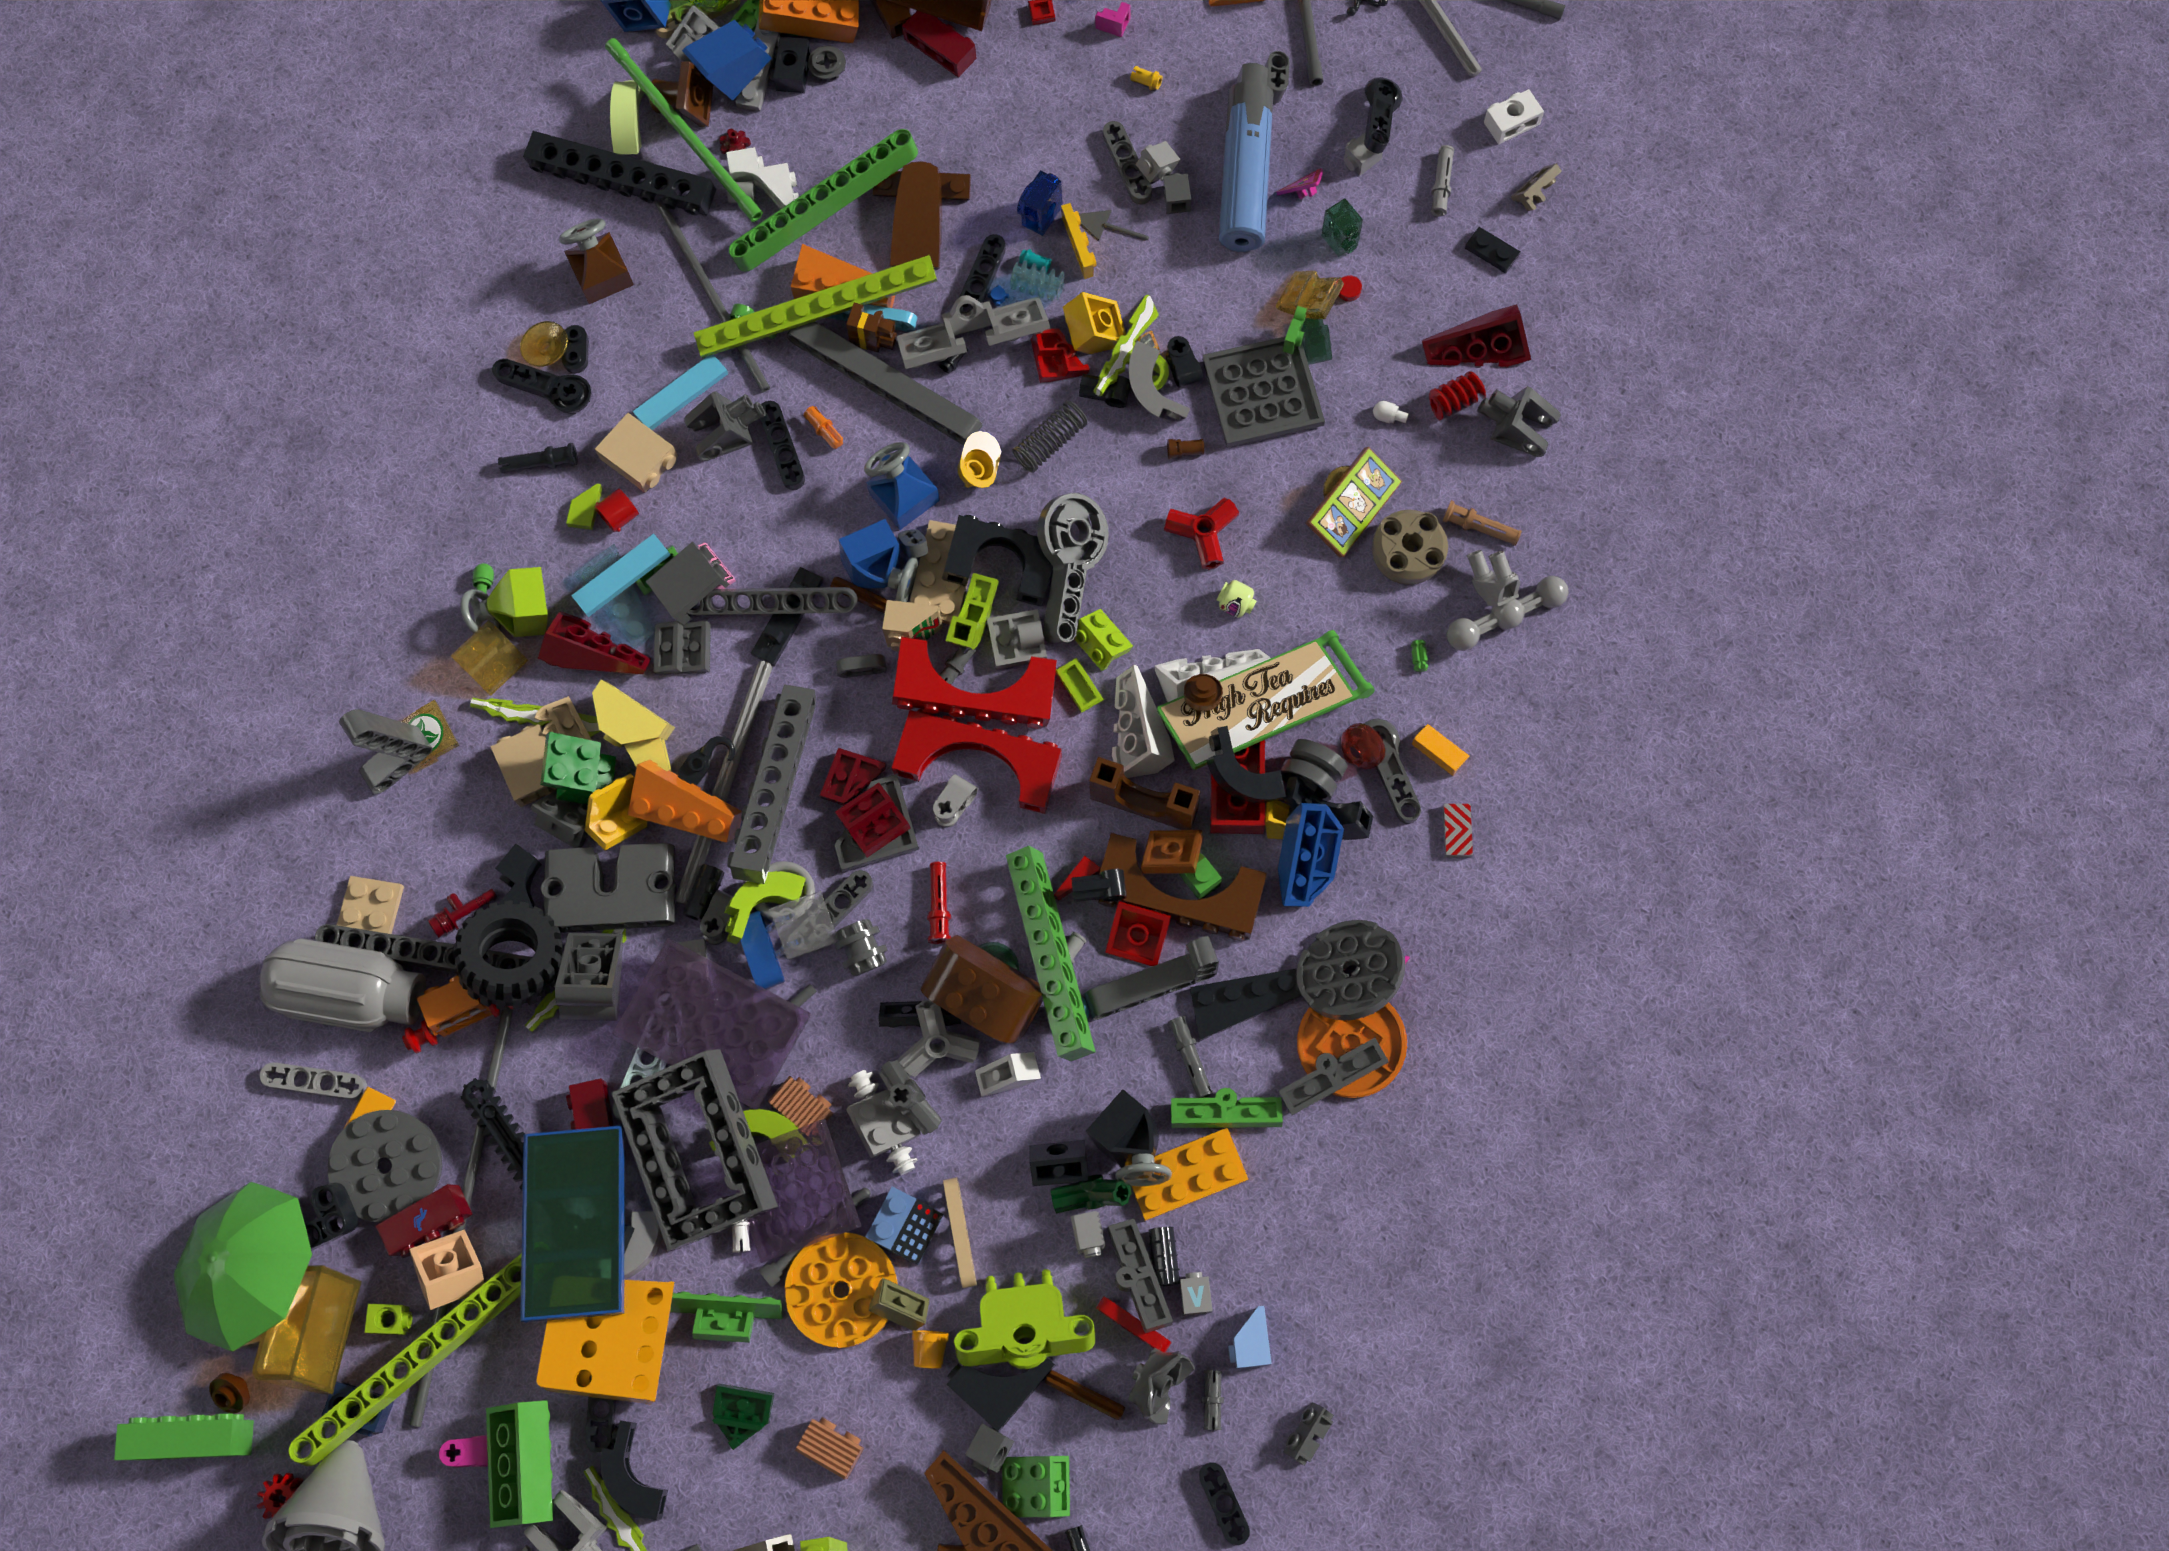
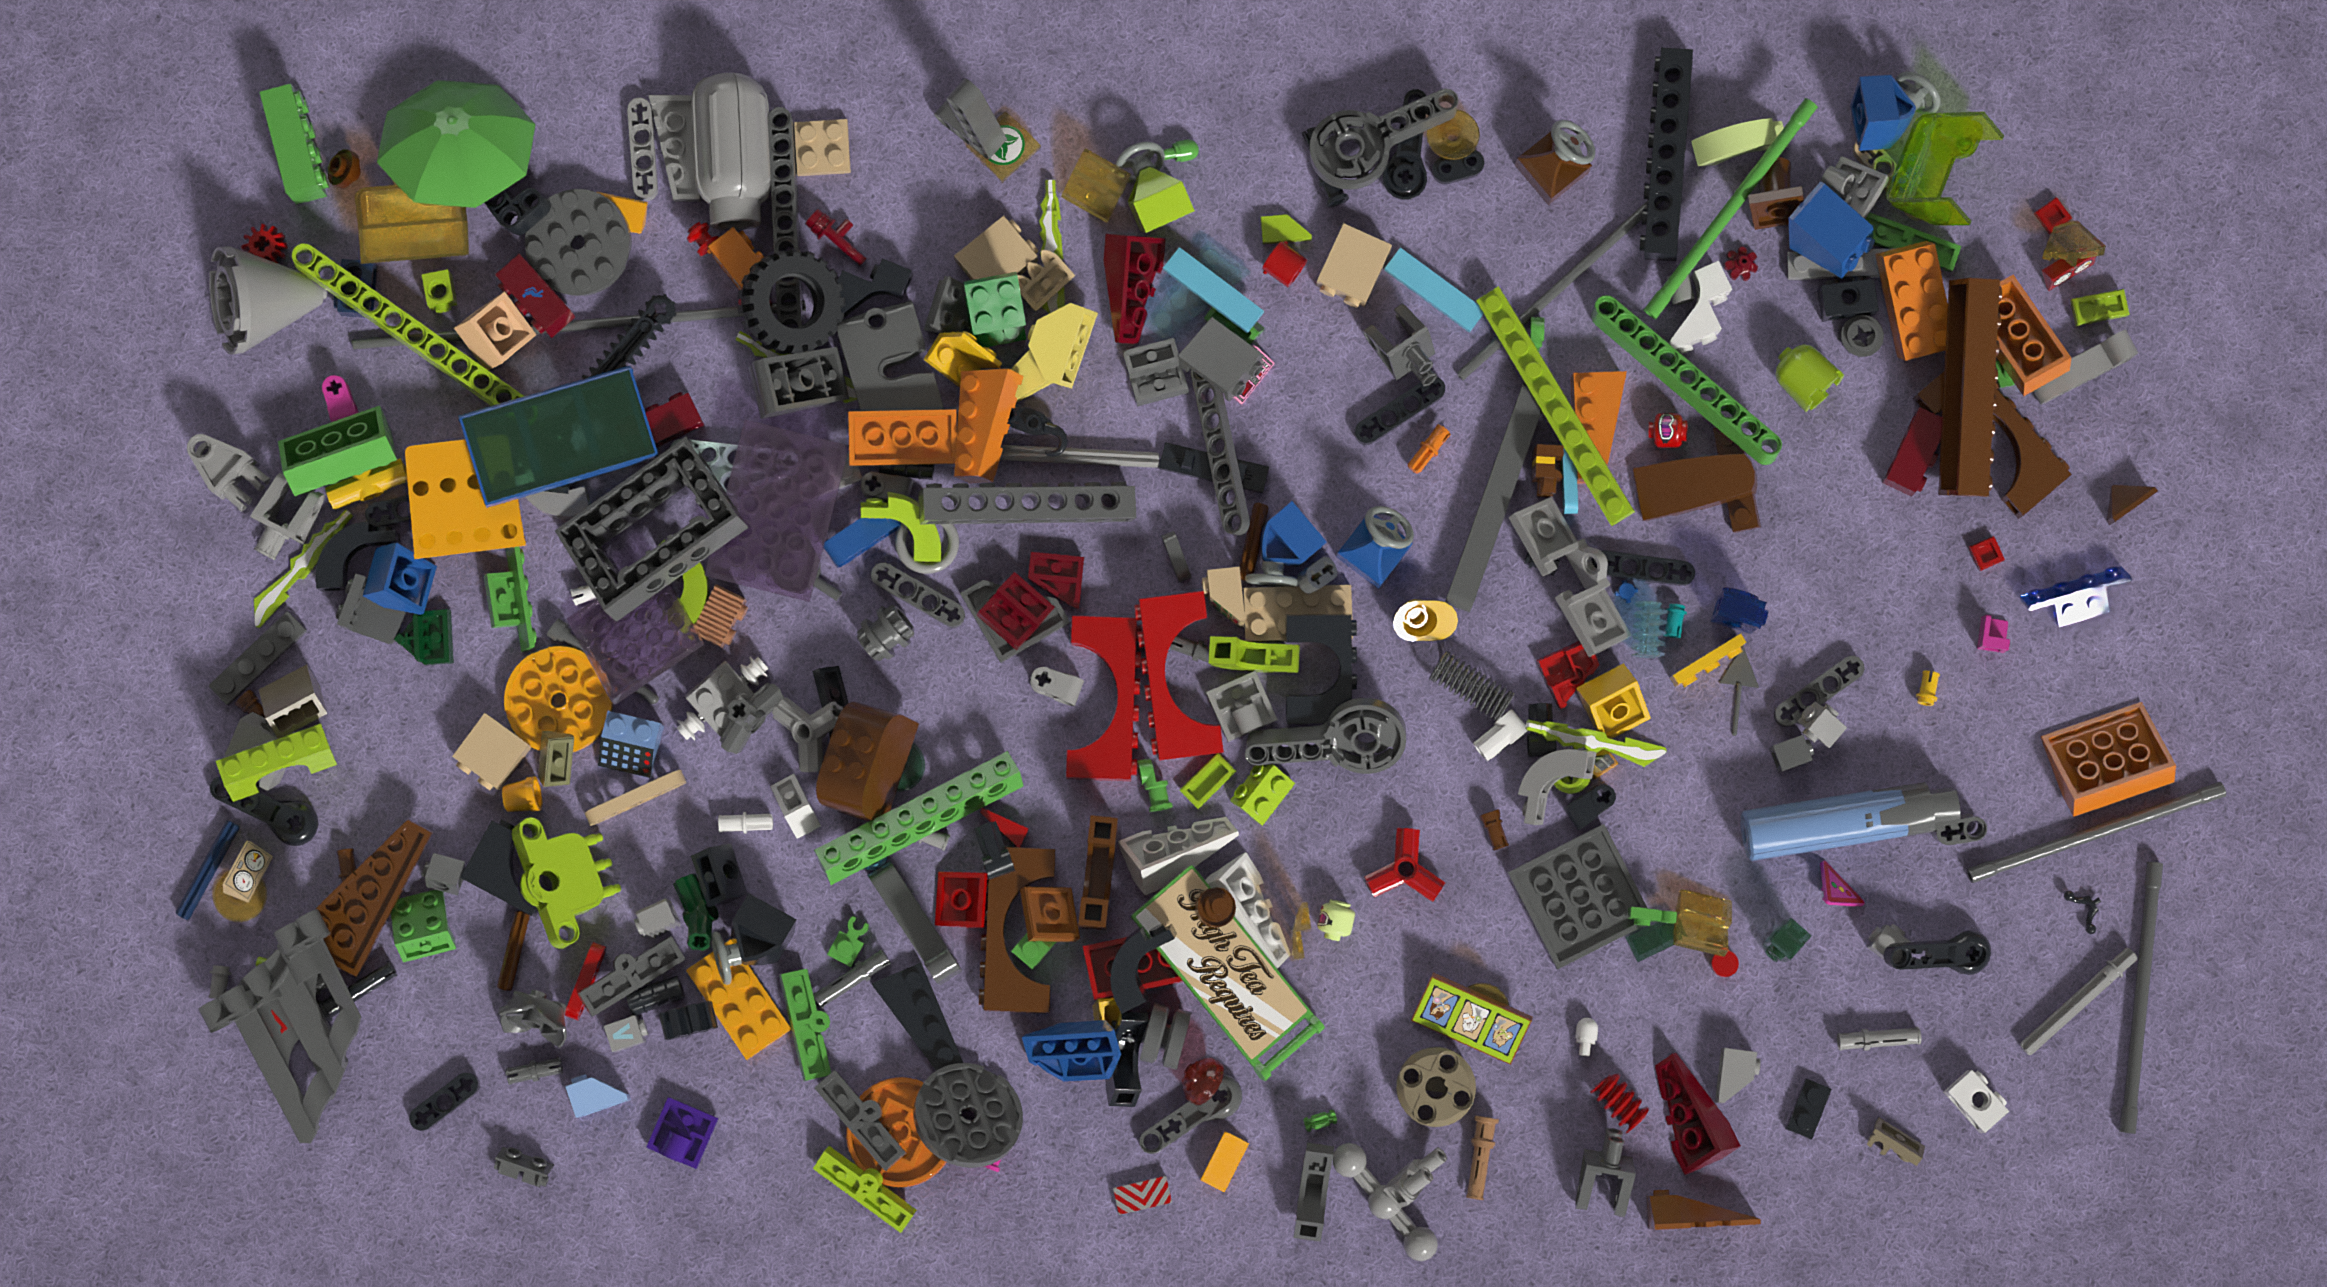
camera: 70 degrees right, 10 degrees up
clear plate [766,891,839,960] -> none
nougat brick [795,1417,864,1479] -> none
red pin [927,862,951,944] -> none
none -> yellow piece [325,458,408,510]
none -> dark grey bracket [336,574,406,644]
none -> blue slope [363,542,437,615]
none -> tan brick [452,713,532,790]
none -> dark purple plate [646,1097,719,1169]
none -> light grey wing [649,95,701,202]
none -> black gear [659,1001,718,1041]
none -> white axle [718,812,773,834]
none -> lime hinge [813,1146,917,1233]
none -> bright green plate [827,916,869,968]
none -> orange plate [848,409,957,466]
none -> bright green connector [1137,758,1173,812]
none -> clear yellow slope [1291,902,1311,962]
none -> dark grey arch [1293,1143,1334,1242]
none -> dark grey beam [1309,89,1458,190]
none -> white piece [1473,709,1528,761]
none -> dark orange wedge [1646,1189,1761,1230]
none -> red head [1649,413,1687,448]
none -> light grey slope [1715,1048,1761,1103]
none -> lime cylinder [1775,344,1844,412]

